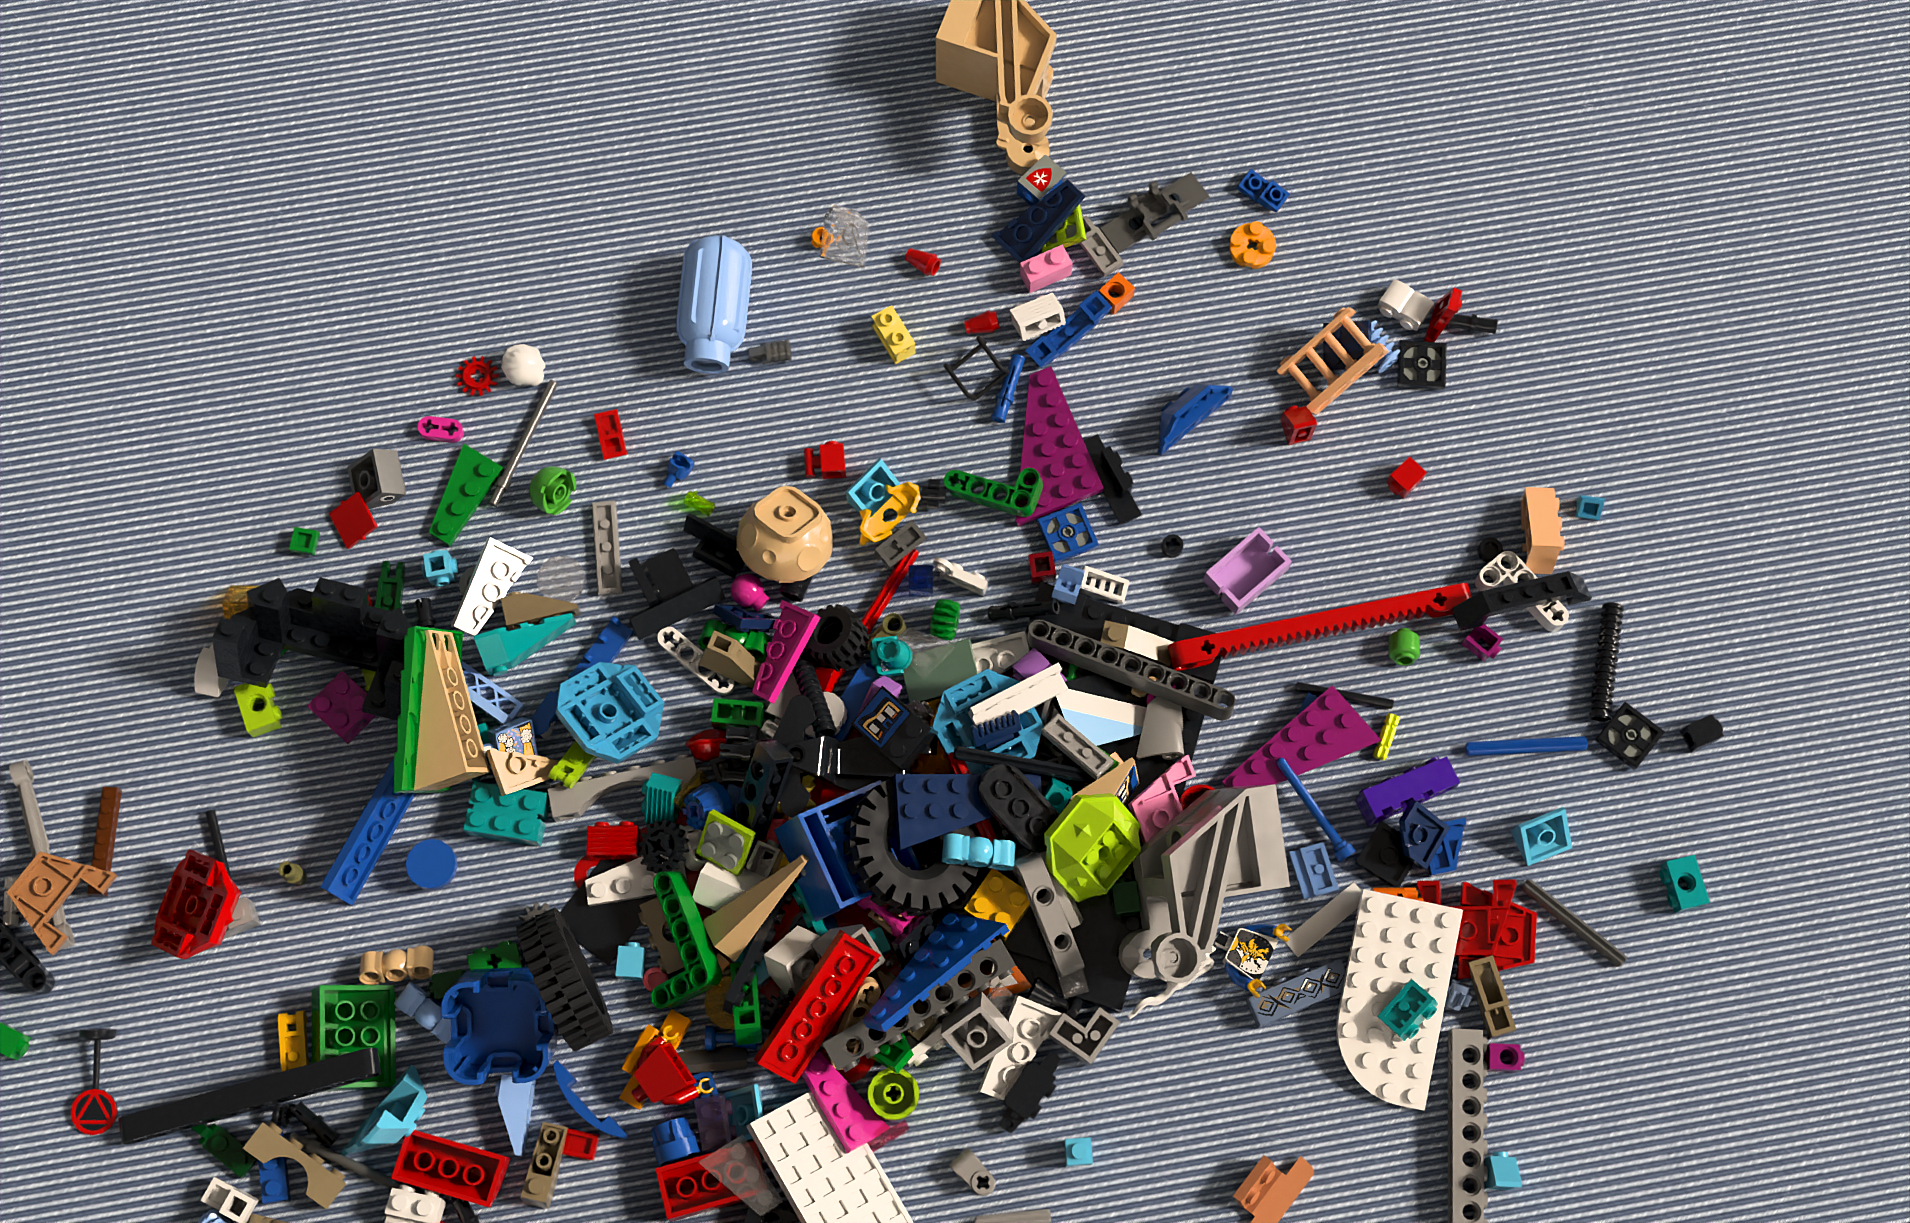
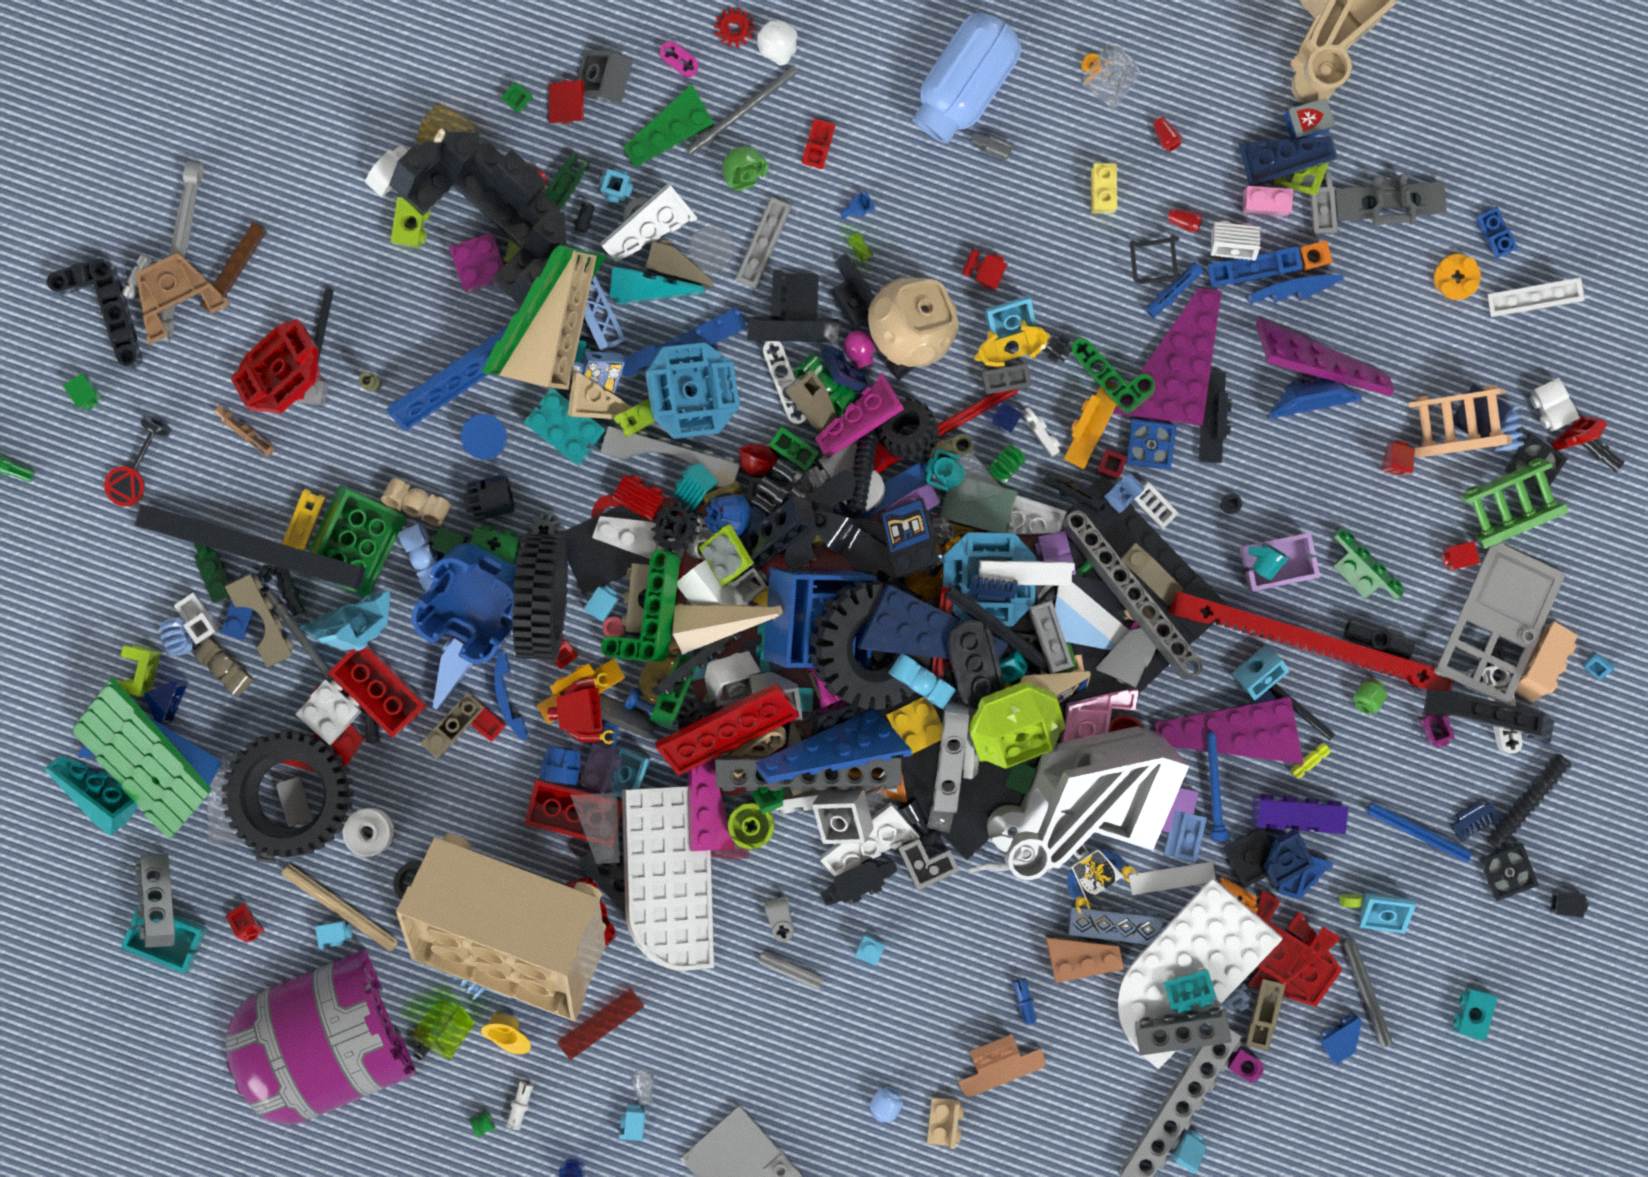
camera: 30 degrees right, 15 degrees up
none -> medium nougat piece [214,406,274,457]
none -> black gear [463,474,515,521]
none -> red slope [553,636,579,669]
none -> blue axle [1013,978,1037,1025]
none -> nougat wedge [1045,935,1124,983]
none -> light orange bracket [1063,381,1118,470]
none -> dark grey brick [1135,1007,1232,1056]
none -> medium lavender brick [1161,788,1199,833]
none -> medium azure brick [1231,644,1290,701]
none -> blue slope [1247,275,1344,305]
none -> teal piece [1248,543,1289,580]
none -> magenta wing [1256,316,1394,396]
none -> blue slope [1317,1014,1362,1065]
none -> bracket [1333,527,1405,600]
none -> lime tile [1339,894,1363,908]
none -> black piece [1343,619,1416,660]
none -> light grey door [1434,542,1566,705]
none -> dark blue piece [1452,800,1500,842]
none -> bright green fence [1460,458,1569,549]
none -> white piece [1488,278,1585,317]

